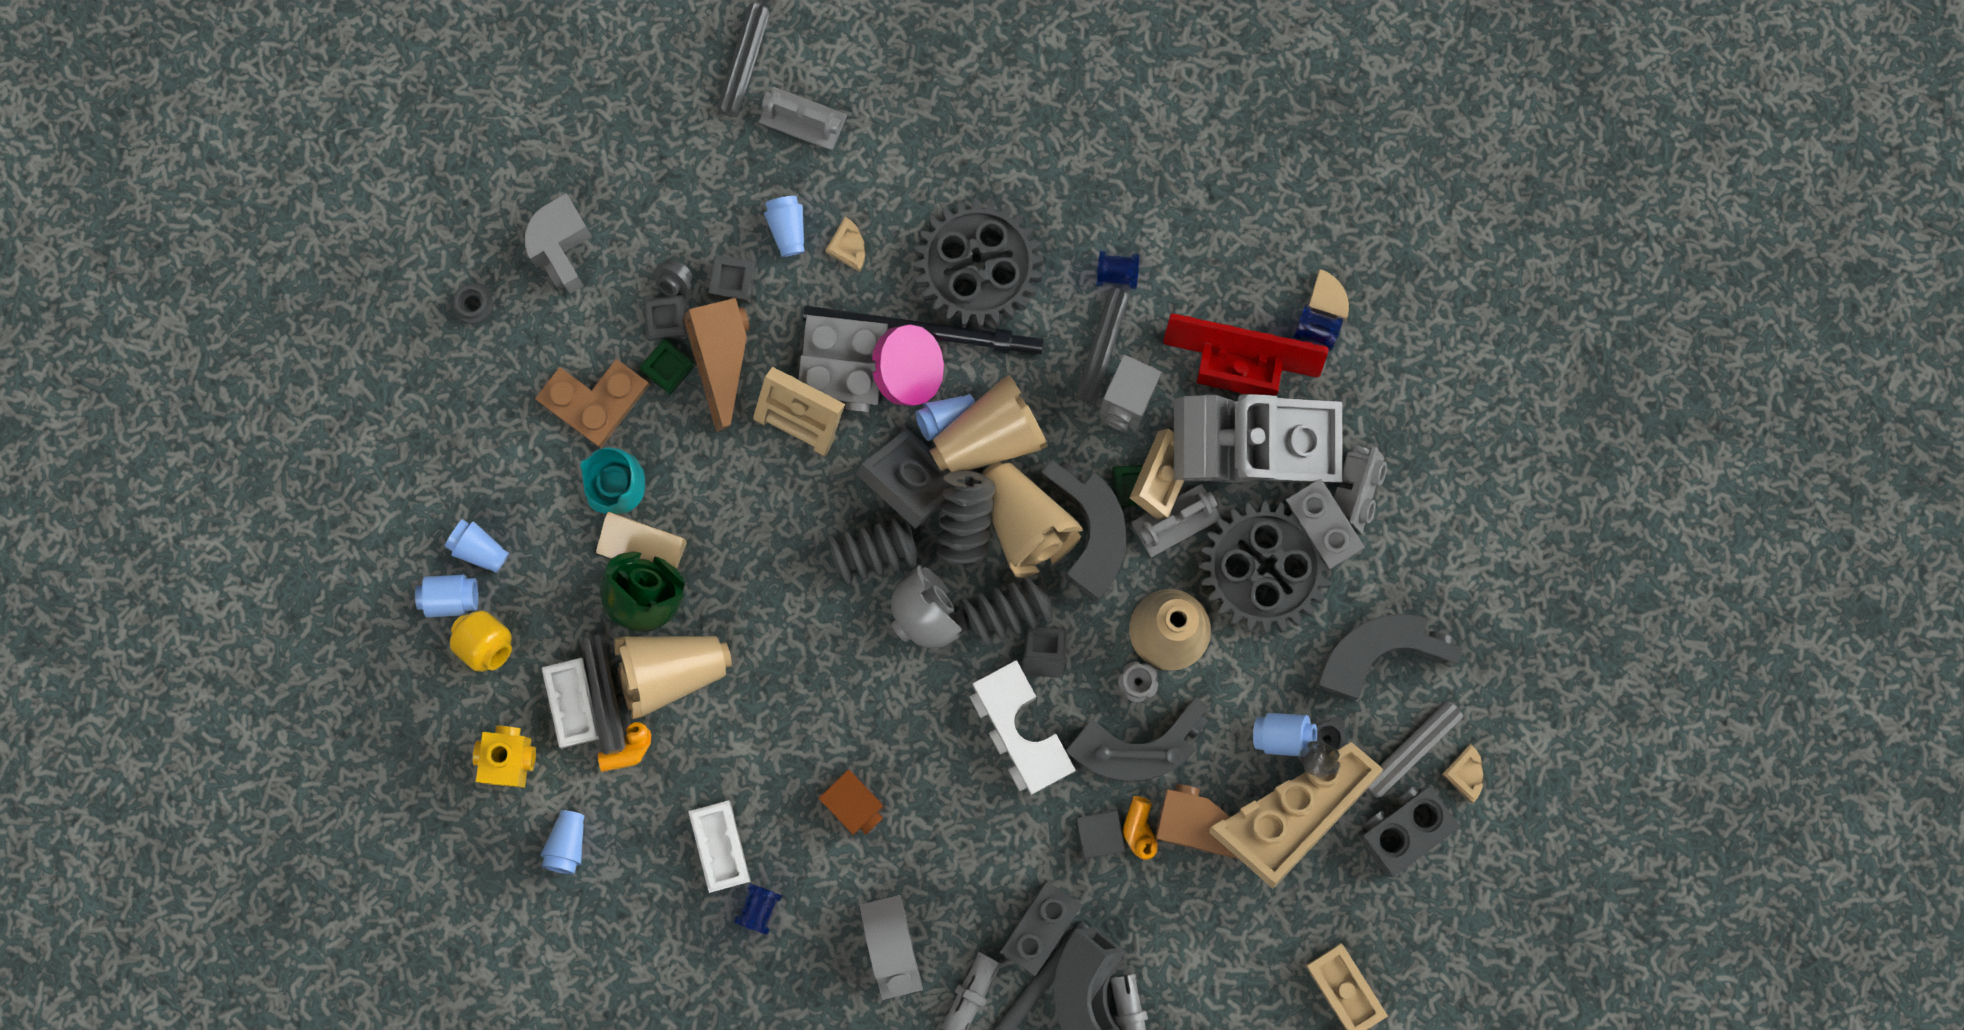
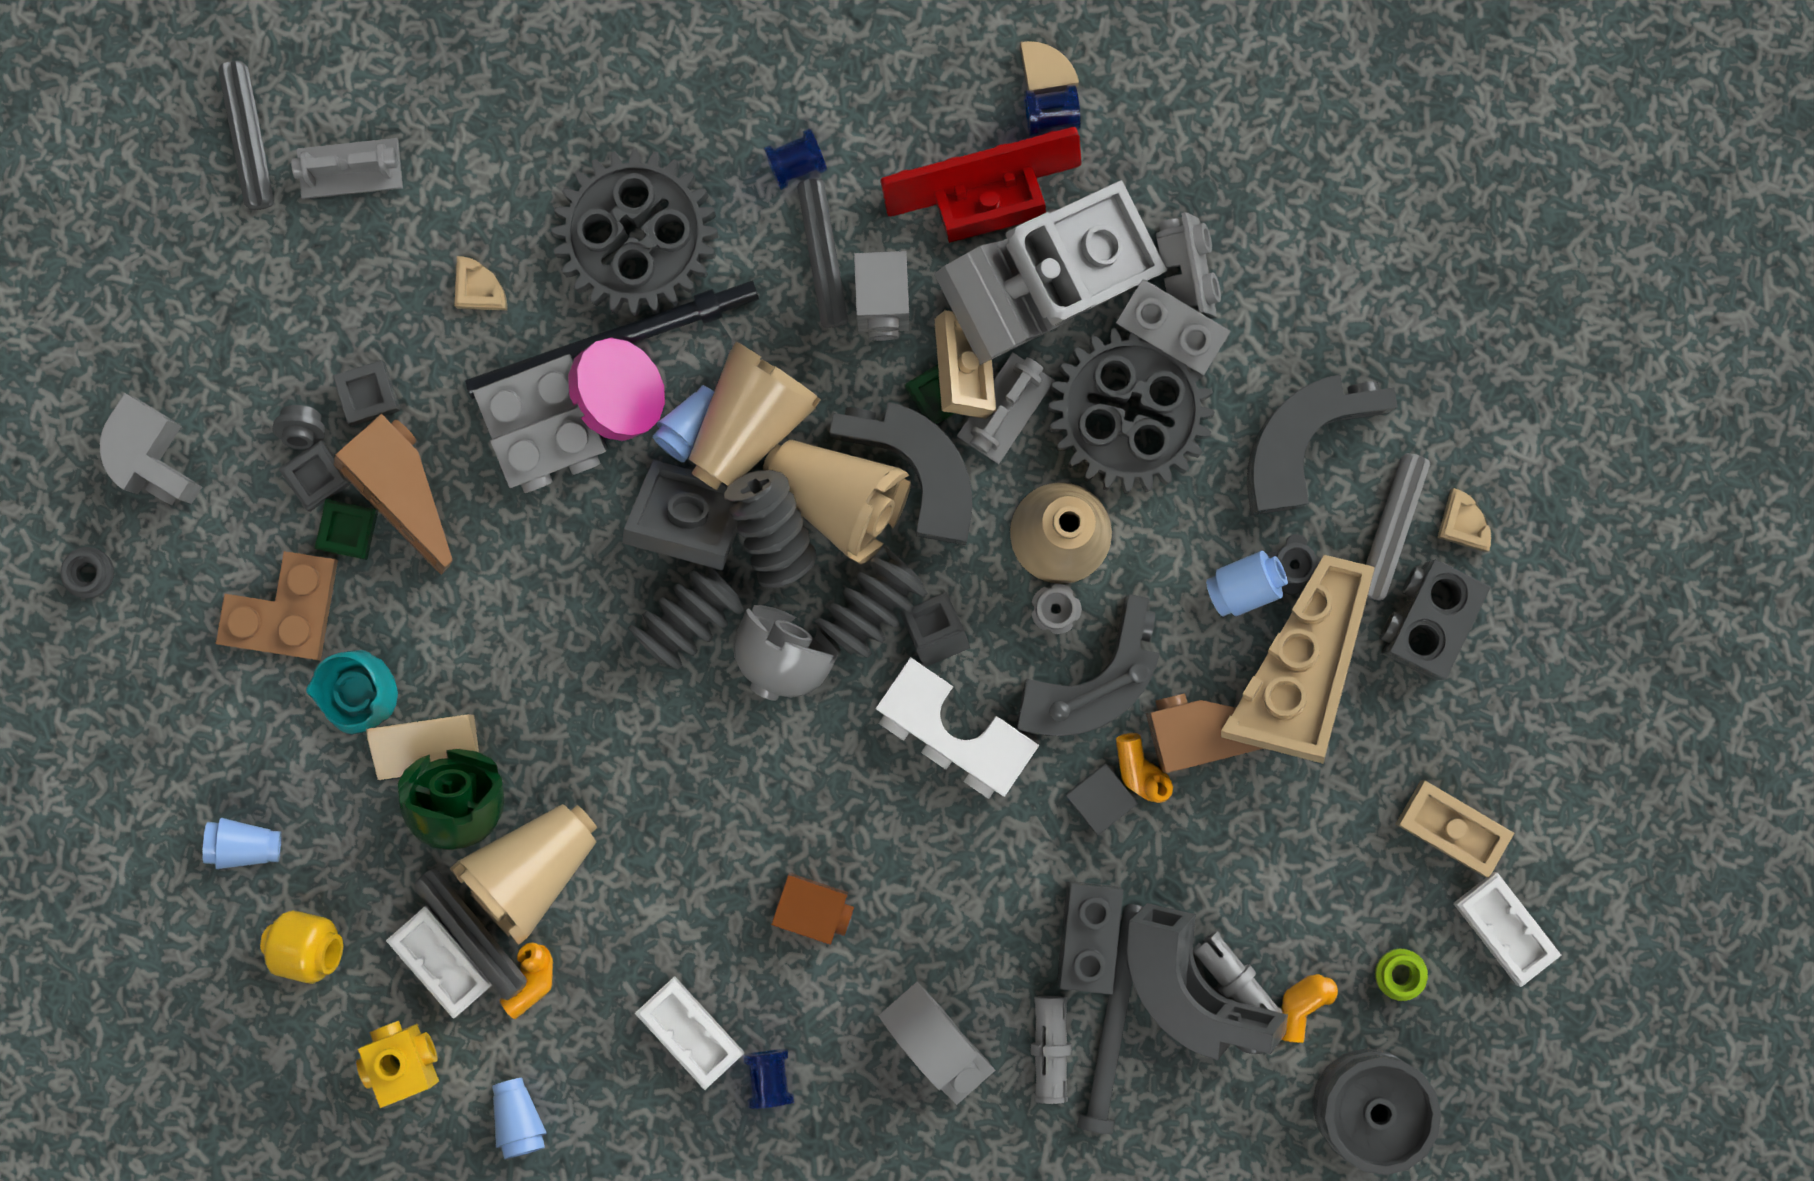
camera: 30 degrees left, 5 degrees up
light blue brick [415,575,478,618] -> none
tan plate [753,367,845,457] -> none
light blue cone [764,196,805,257] -> none
clear smoke plate [1298,741,1340,778] -> none

